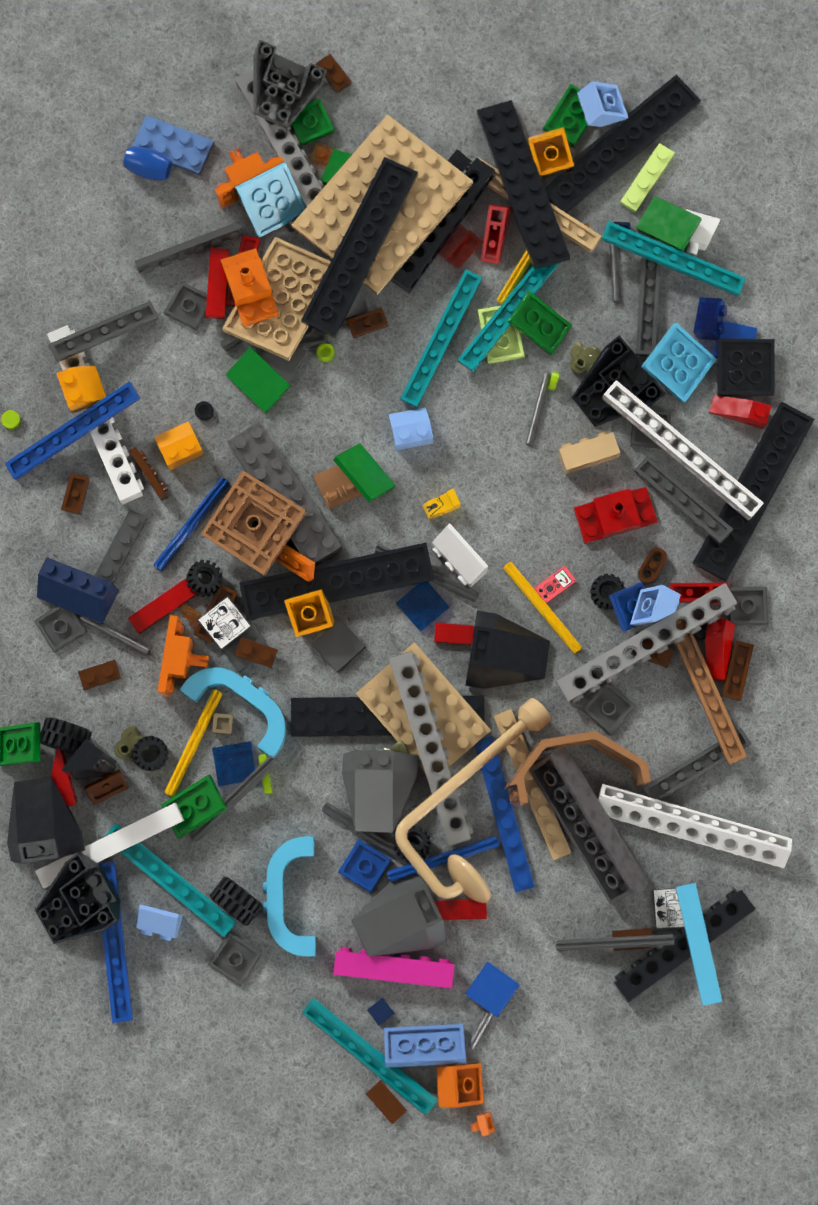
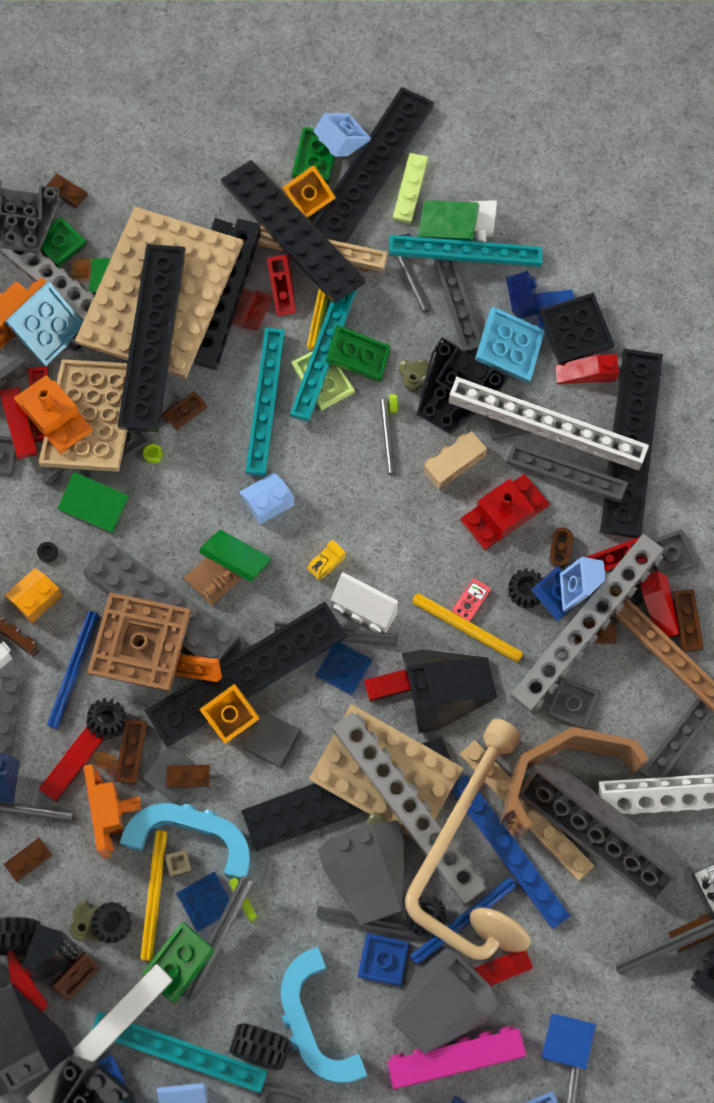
camera: 20 degrees left, 10 degrees down
white tile [197,596,251,650] -> none

